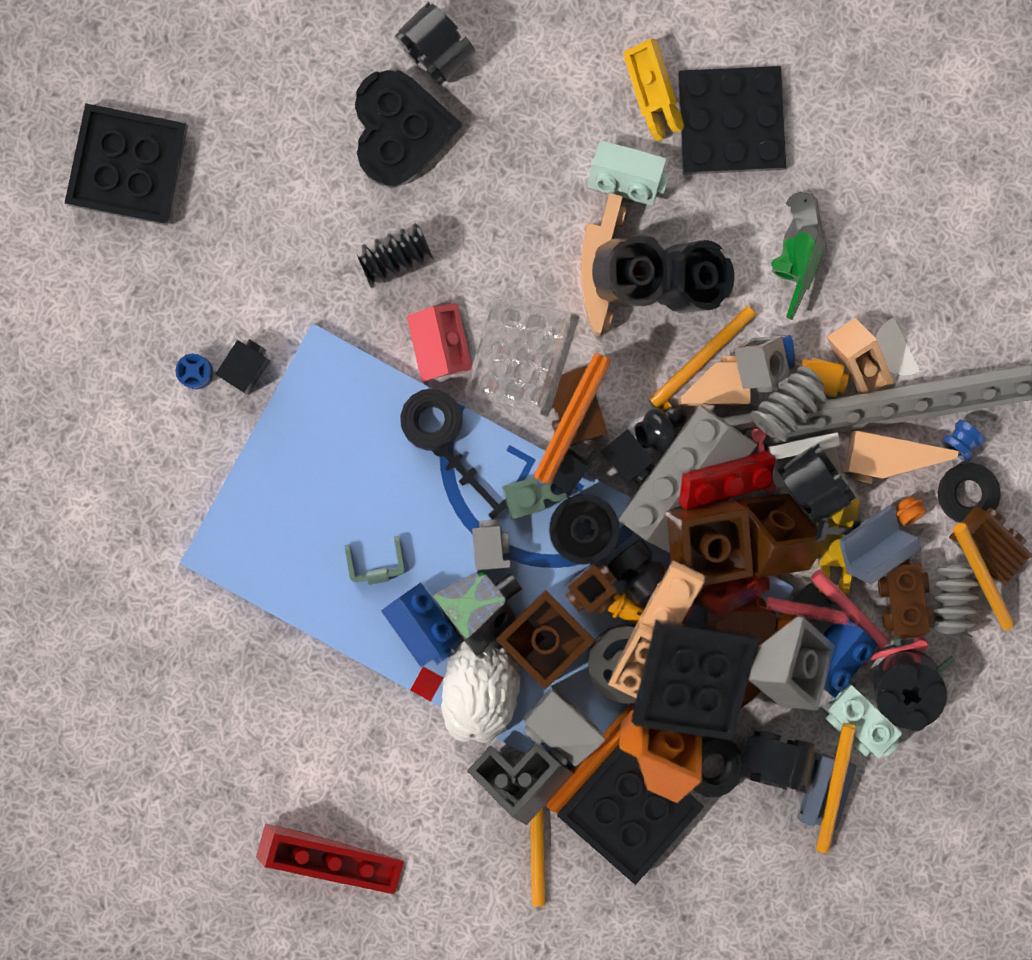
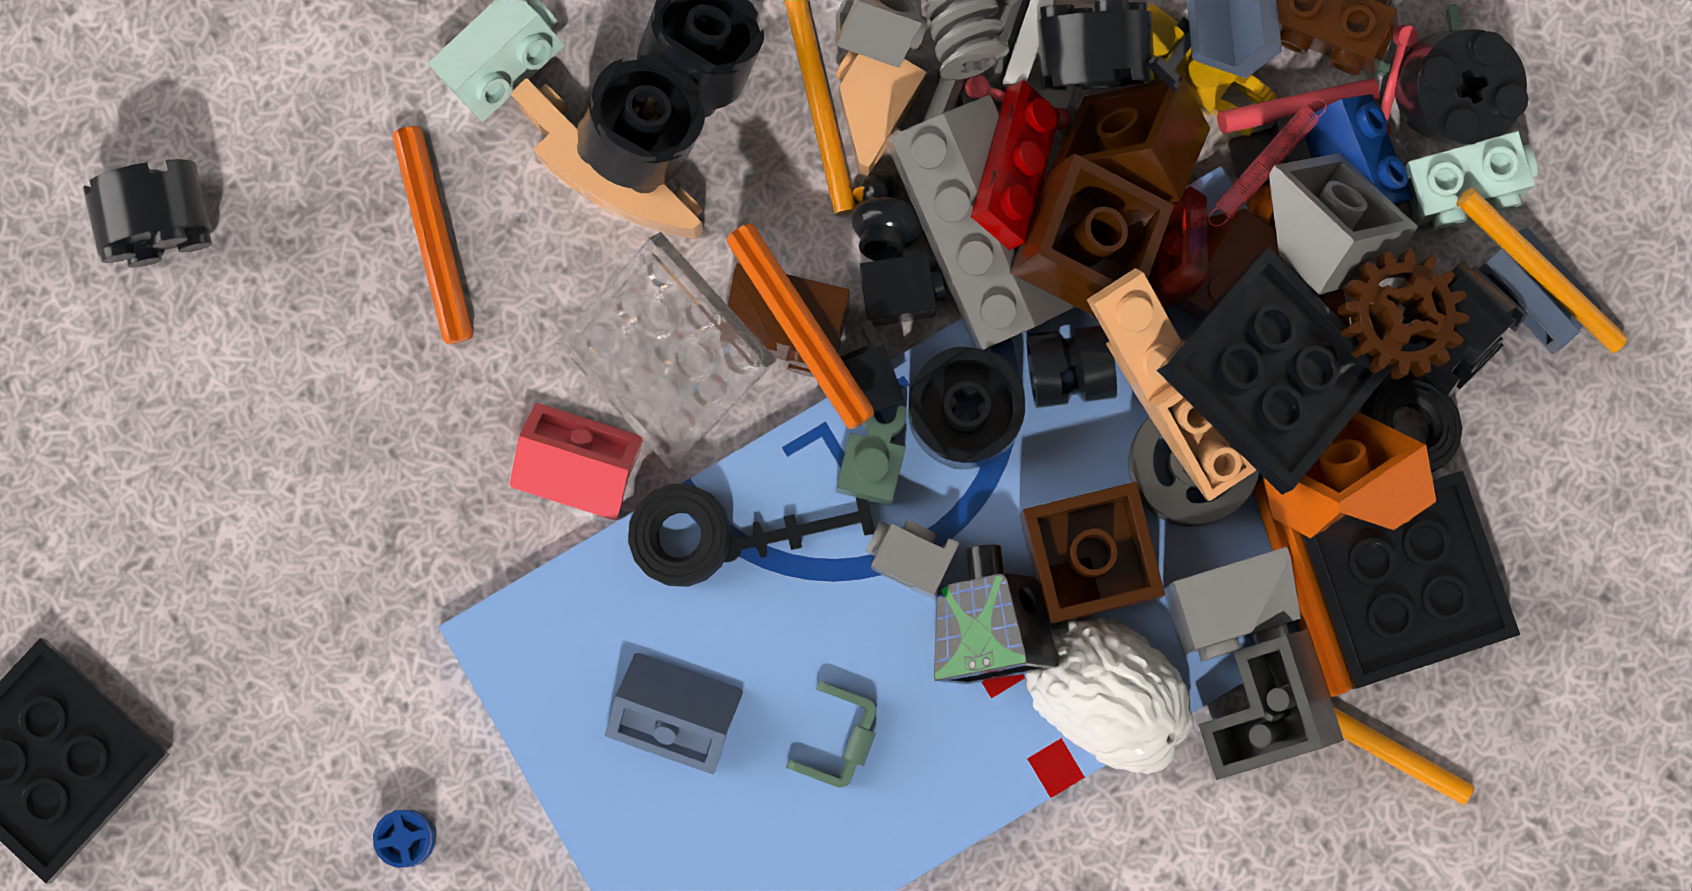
camera: 65 degrees left, 5 degrees down
black brick [215,339,270,395] -> none
black plate [355,70,463,188] -> none
black piece [357,223,434,288] -> none
blue brick [381,582,461,667] -> none
reddish brown brick [565,564,617,614] -> none
light orange pin [606,593,645,625] -> none
none -> orange axle [392,126,474,344]
none -> sand blue panel [605,653,743,775]
none -> reddish brown gear [1337,249,1469,379]

